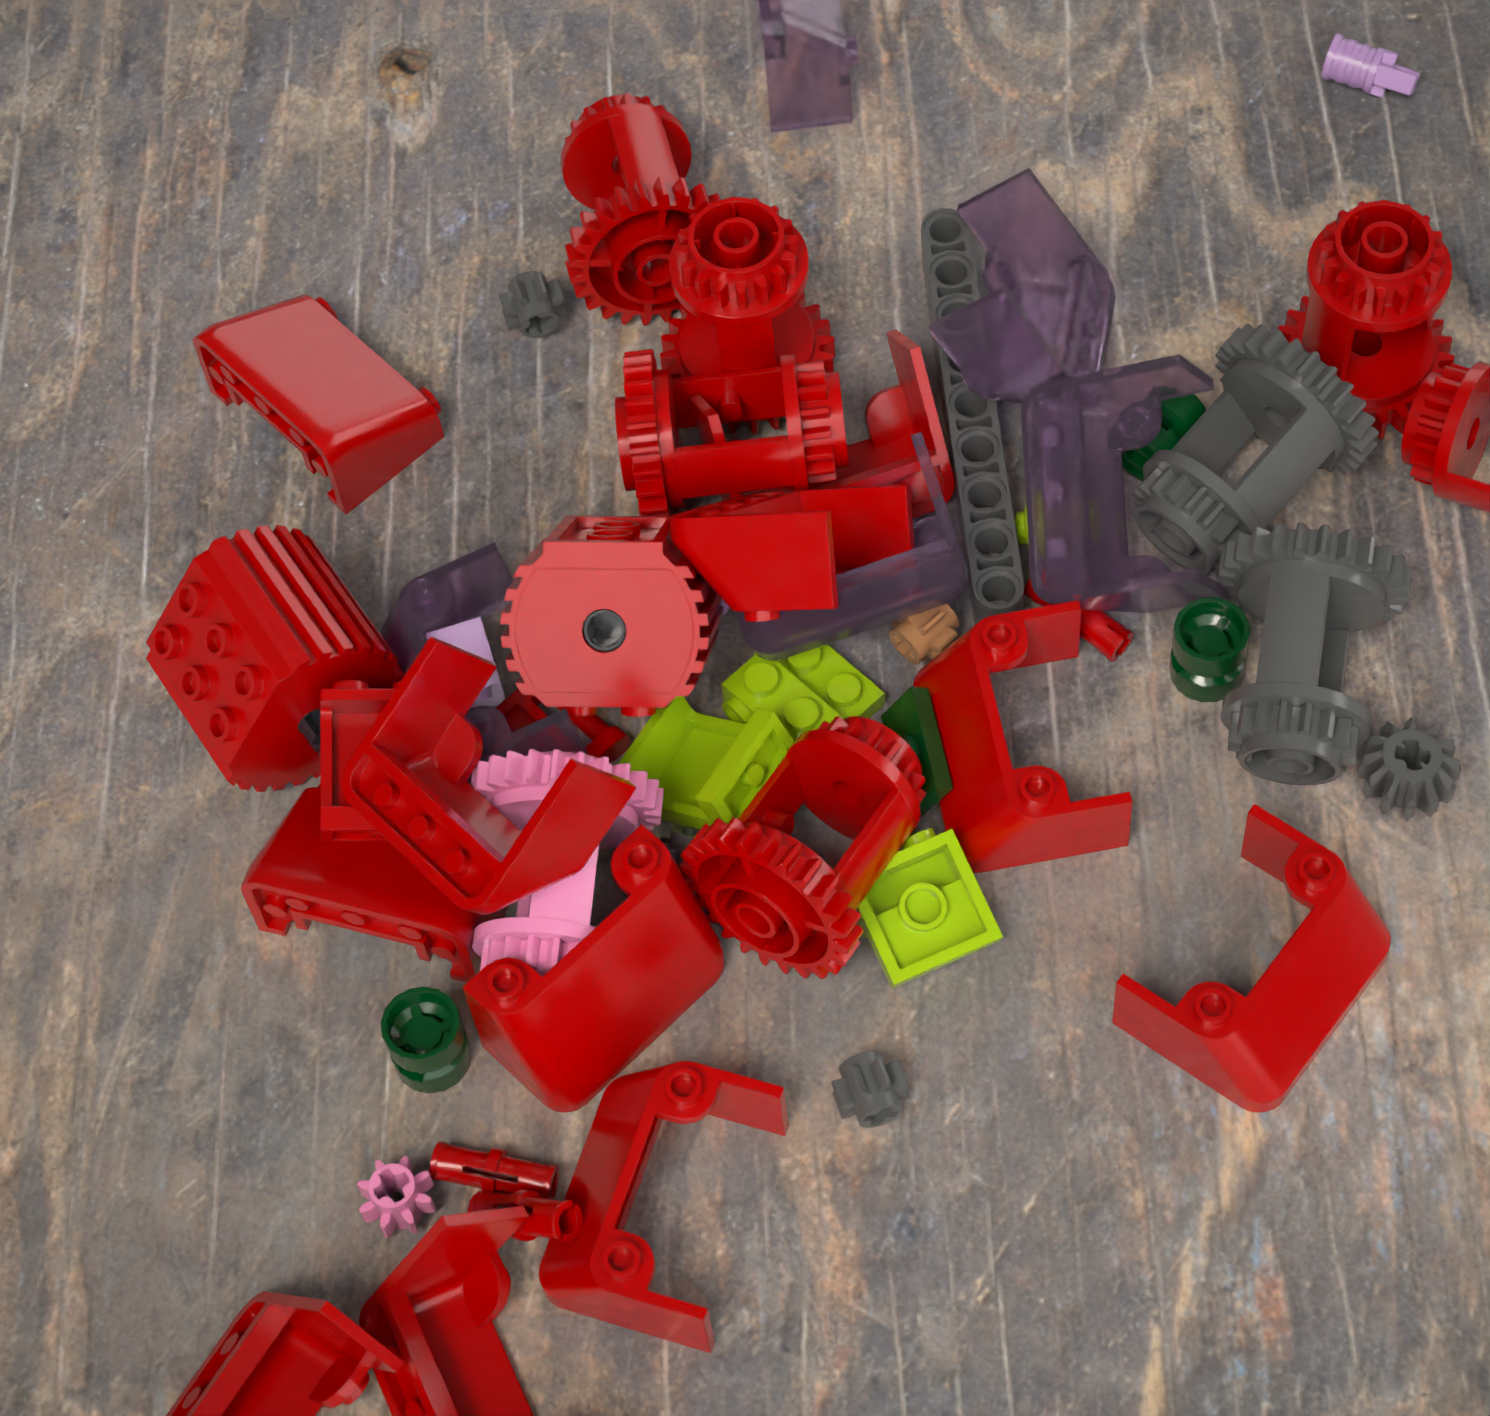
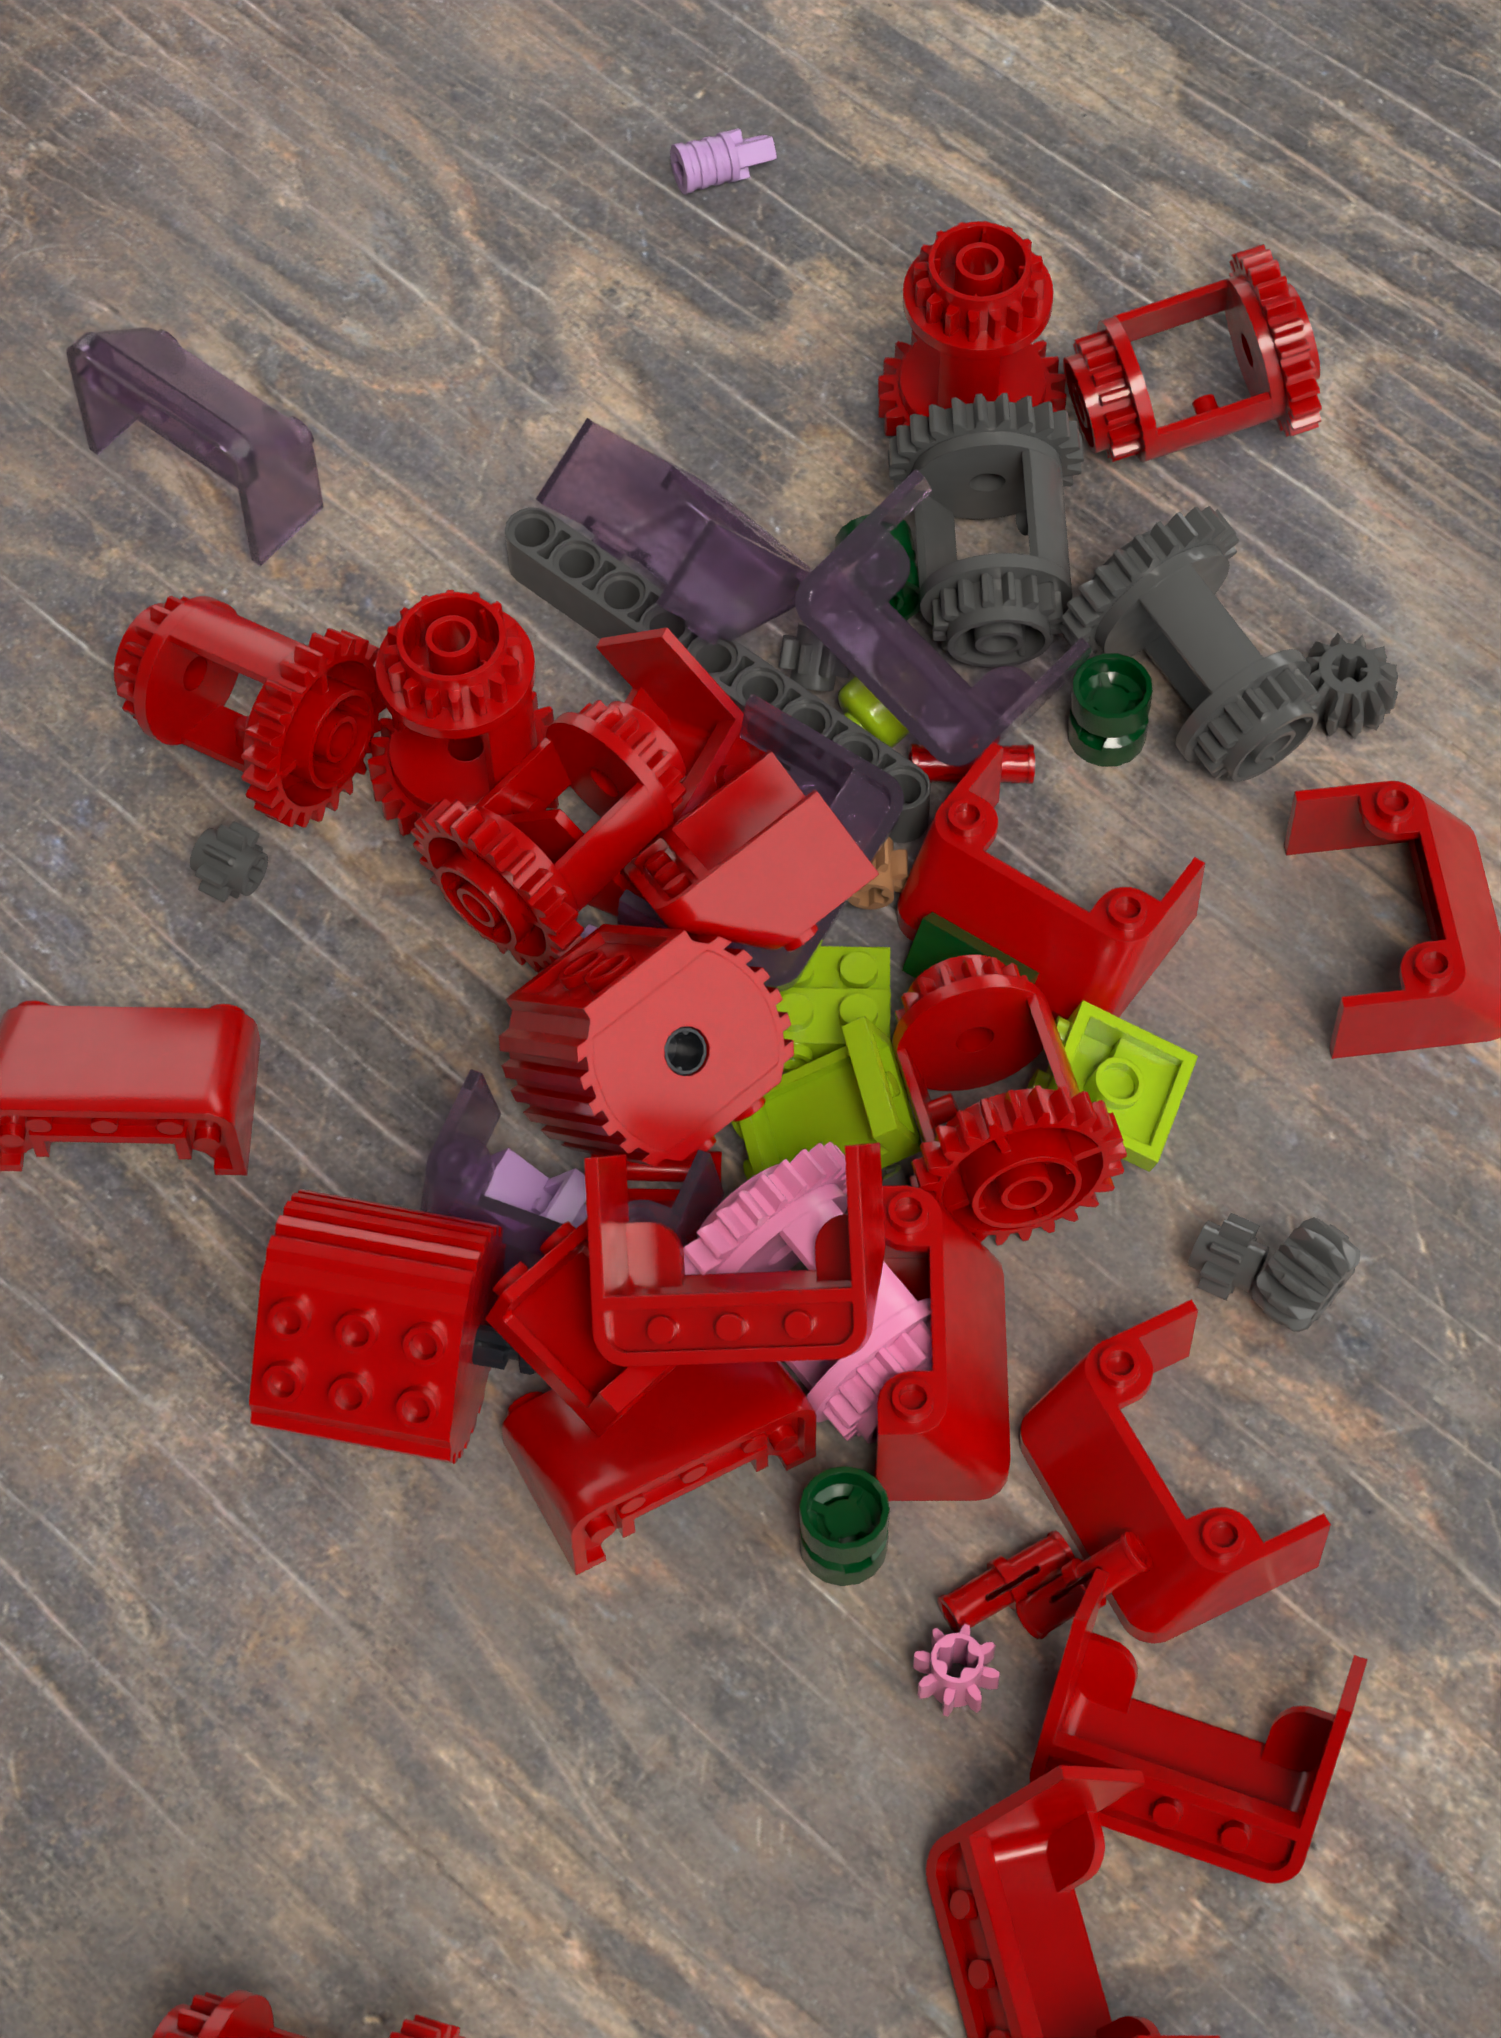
camera: 50 degrees left, 0 degrees up
none -> dark grey gear [1252,1217,1360,1332]

